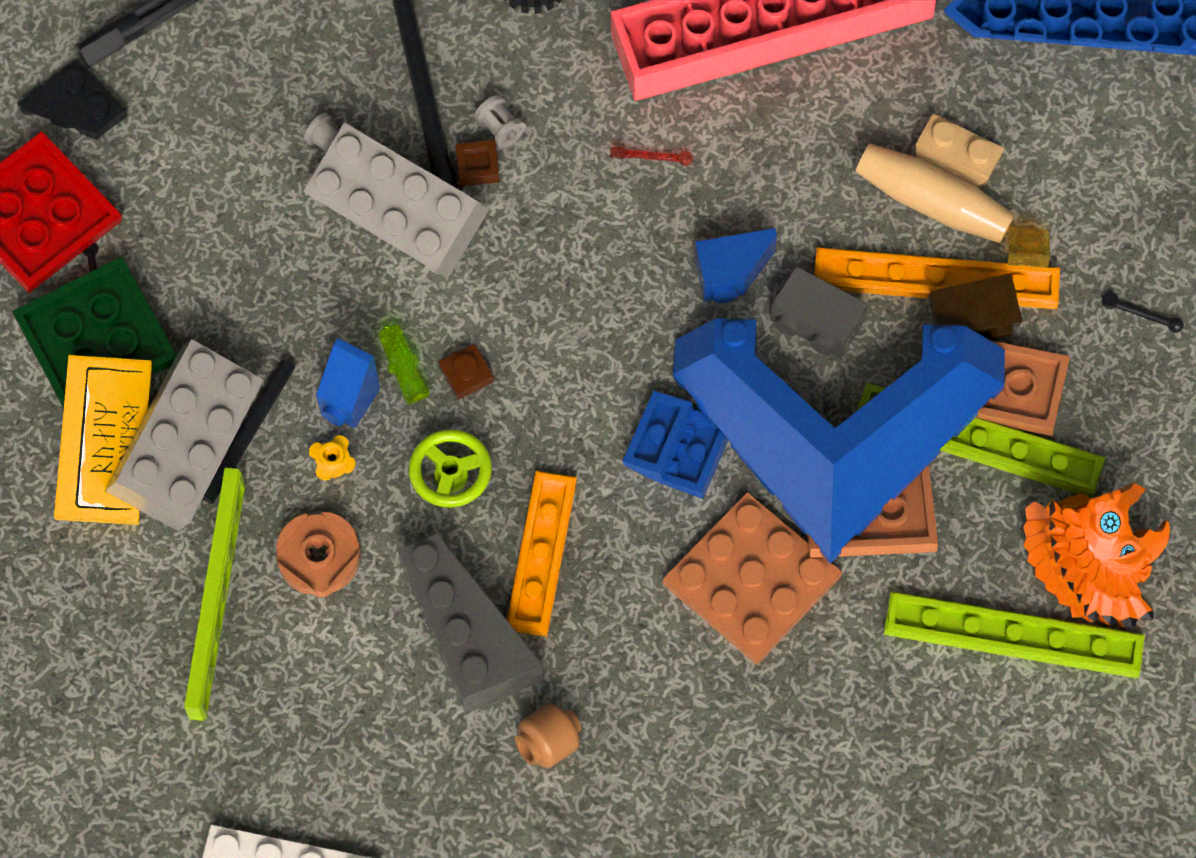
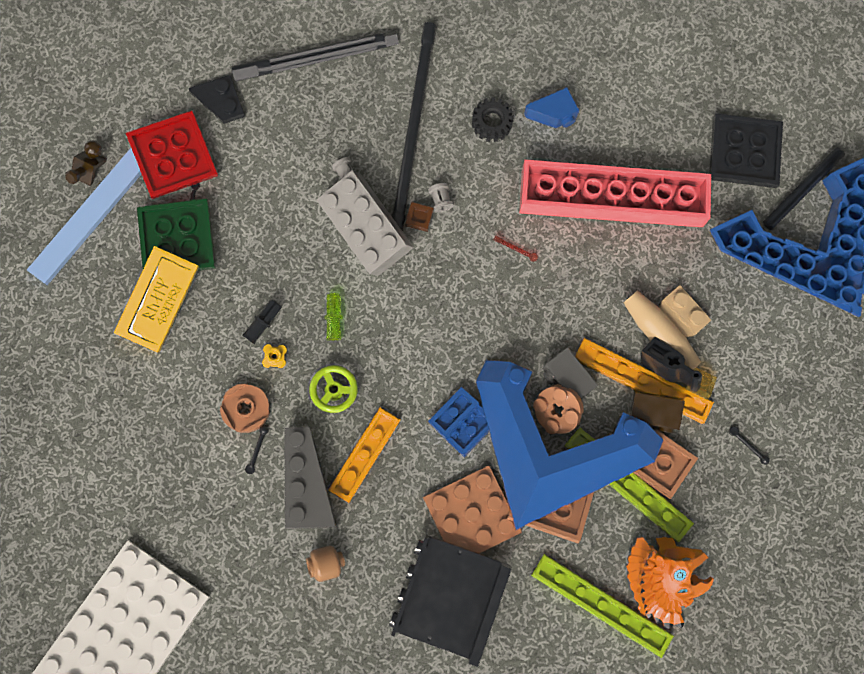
camera: 15 degrees right, 10 degrees up
light grey brick [105,339,264,531] -> none
lime tile [184,468,246,721] -> none
black bar [202,359,295,504] -> none
blue slope [316,338,380,428] -> none
reddish brown plate [438,344,494,400] -> none
blue slope [695,228,777,303] -> none
none -> black axle [242,299,281,345]
none -> black hinge [245,425,269,475]
none -> black panel [389,535,512,667]
none -> nougat plate [533,385,584,434]
none -> black piece [641,337,702,392]

